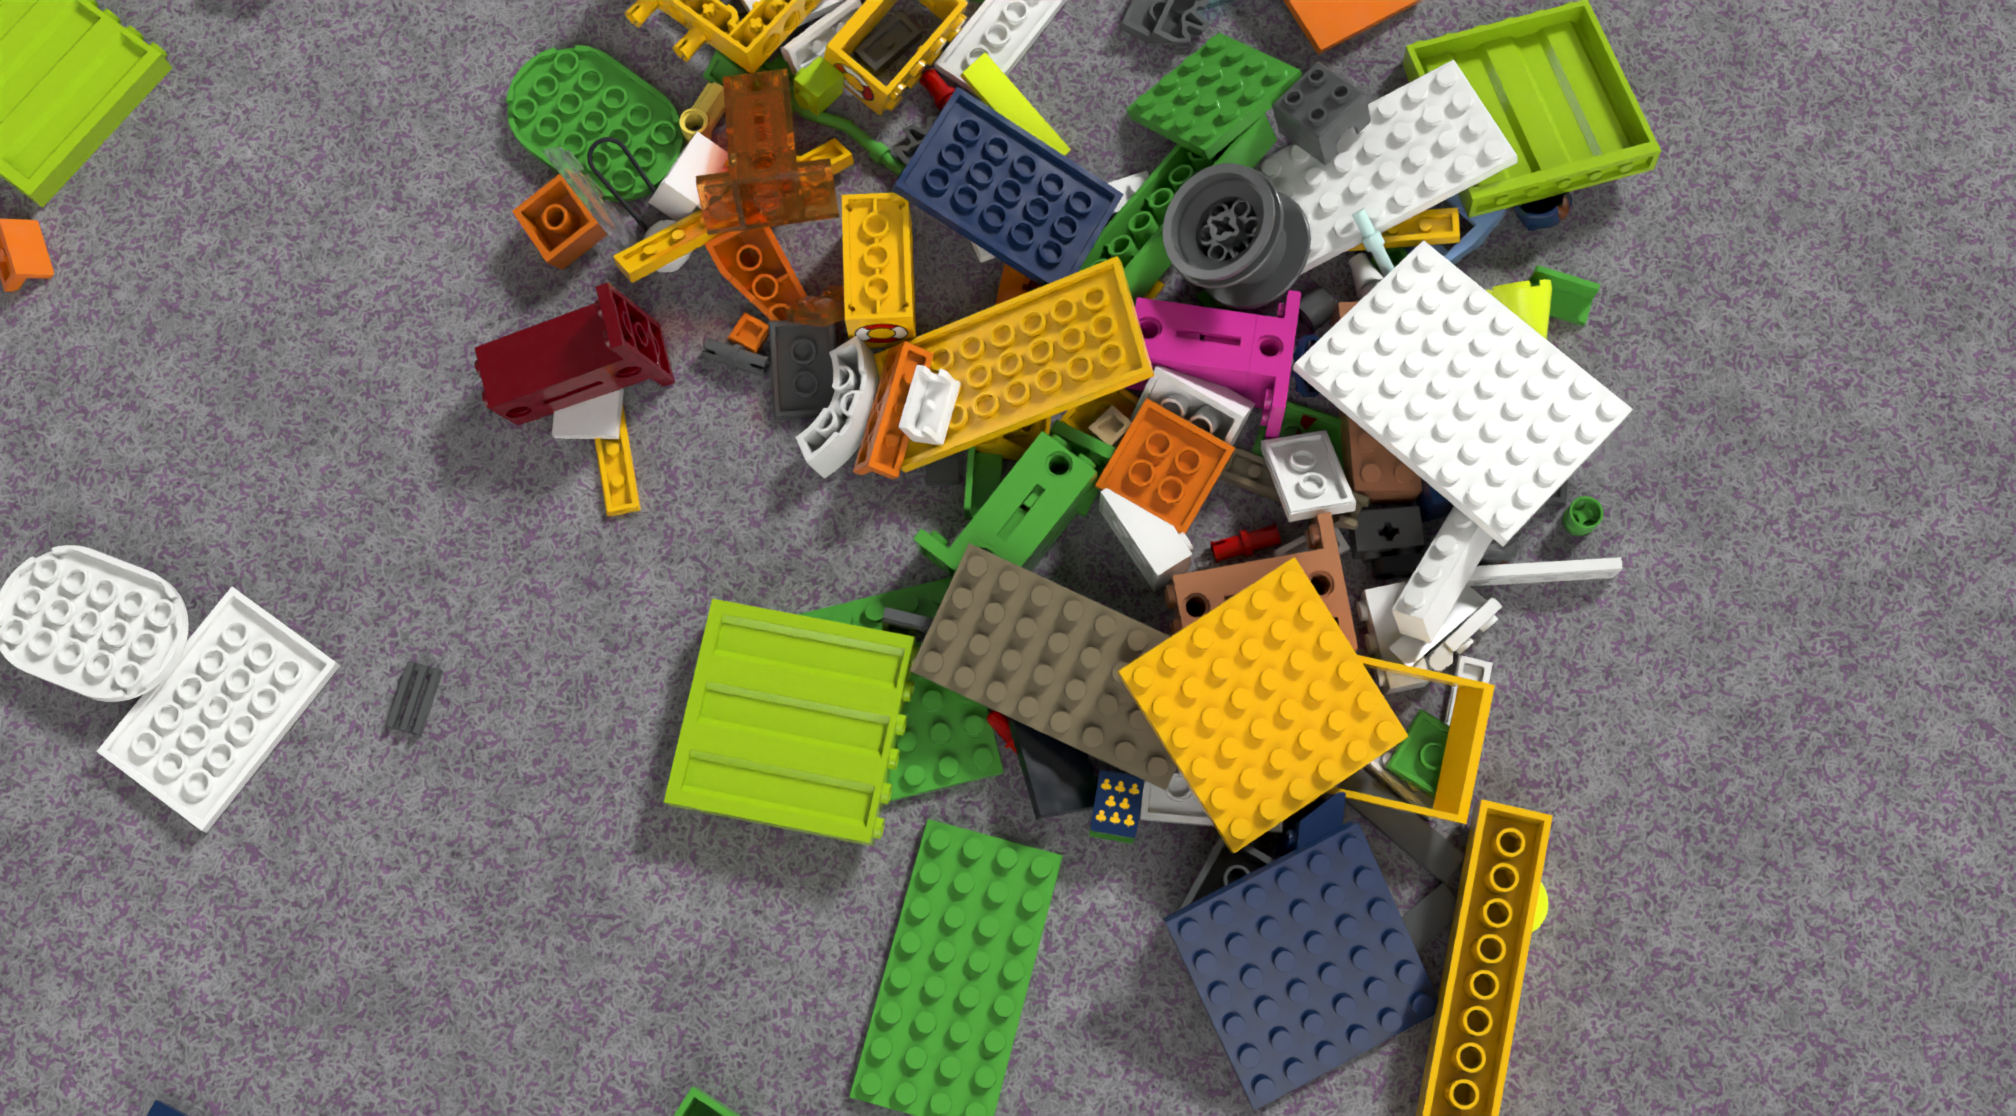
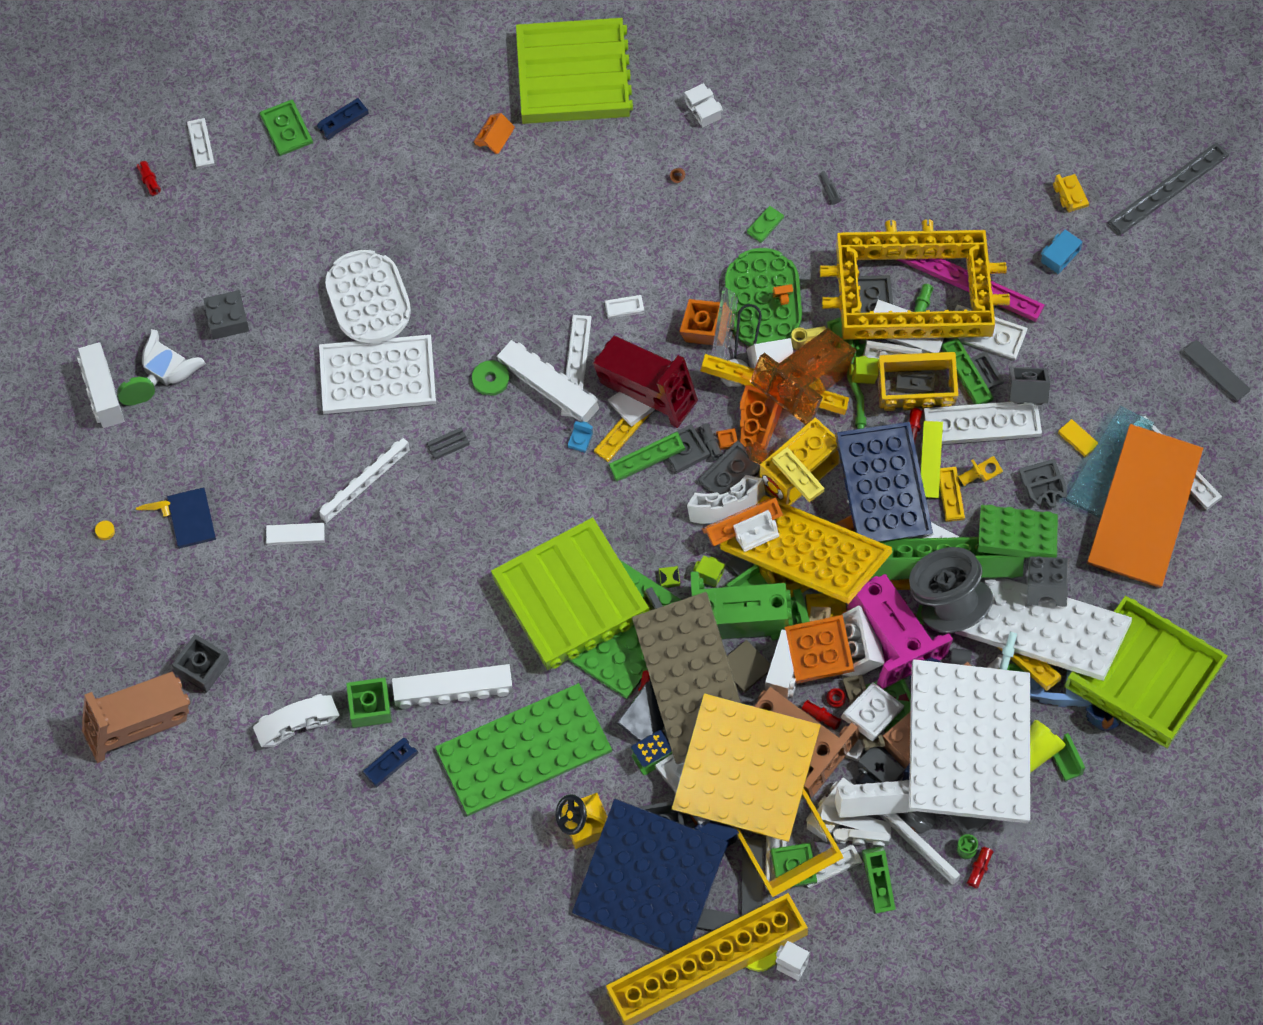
camera: 50 degrees right, 10 degrees down
none -> white tile [266,523,325,545]
none -> white plate [319,438,410,523]
none -> white brick [392,664,513,709]
none -> bright green tile [472,360,509,396]
none -> white brick [497,340,599,422]
none -> yellow piece [555,793,608,849]
none -> white tile [561,315,592,417]
none -> dark azure bracket [568,421,593,453]
none -> white tile [605,295,644,319]
none -> bright green tile [609,432,686,481]
none -> lime tile [659,566,680,588]
none -> dark grey plate [666,424,710,473]
none -> dark orange hinge [670,167,686,183]
none -> lime brick [693,555,725,588]
none -> dark tan tile [727,640,771,693]
none -> bright green plate [747,206,784,243]
none -> orange tile [772,284,793,305]
none -> light yellow plate [772,447,825,502]
none -> white piece [775,941,810,981]
none -> red plate [826,688,846,708]
none -> bright green slope [862,846,896,913]
none -> yellow tile [939,467,965,522]
none -> yellow bracket [958,456,1003,486]
none -> red pin [966,847,994,889]

